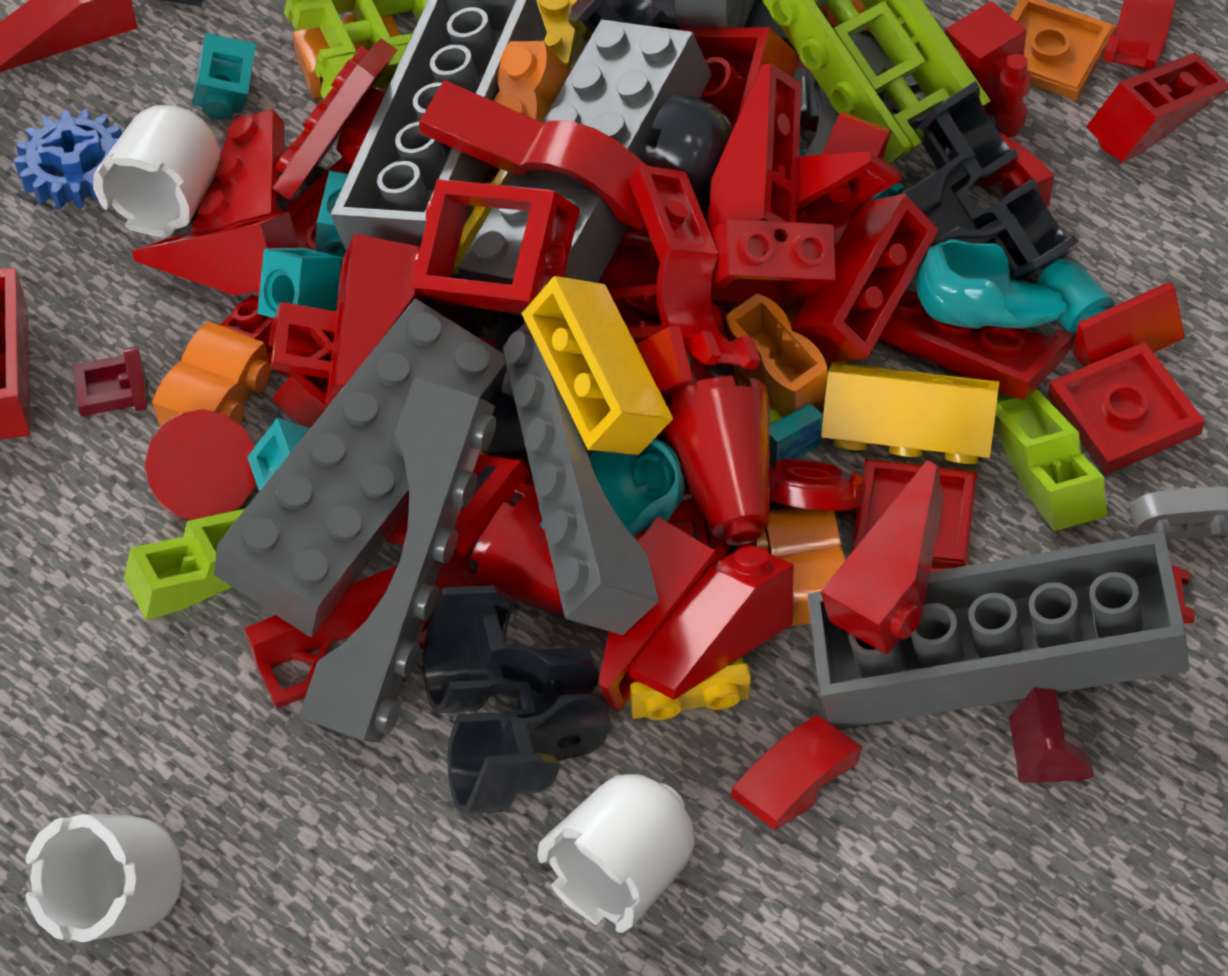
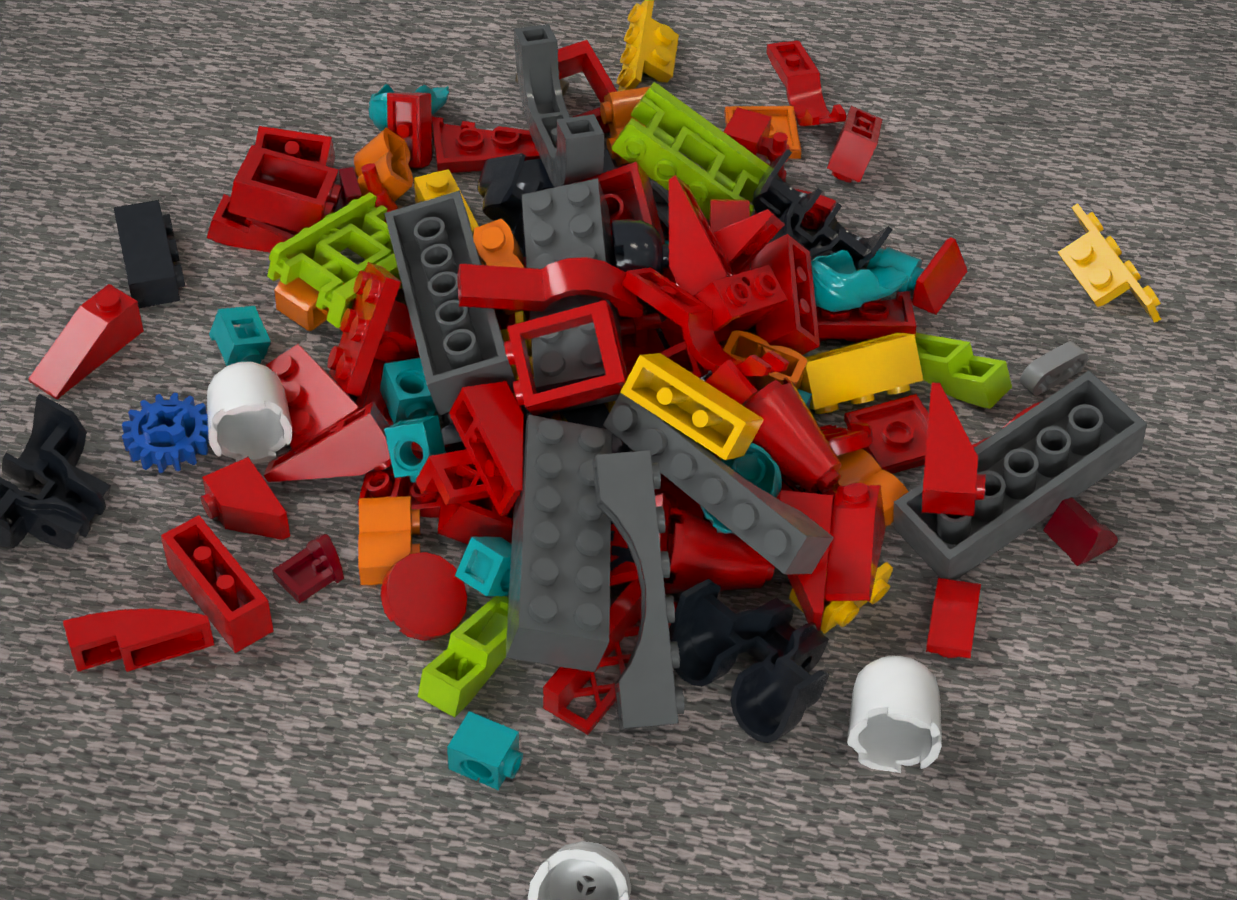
camera: 35 degrees left, 5 degrees down
red plate [1047,342,1205,475] -> none
none -> red slope [200,457,290,540]
none -> teal brick [447,711,523,790]

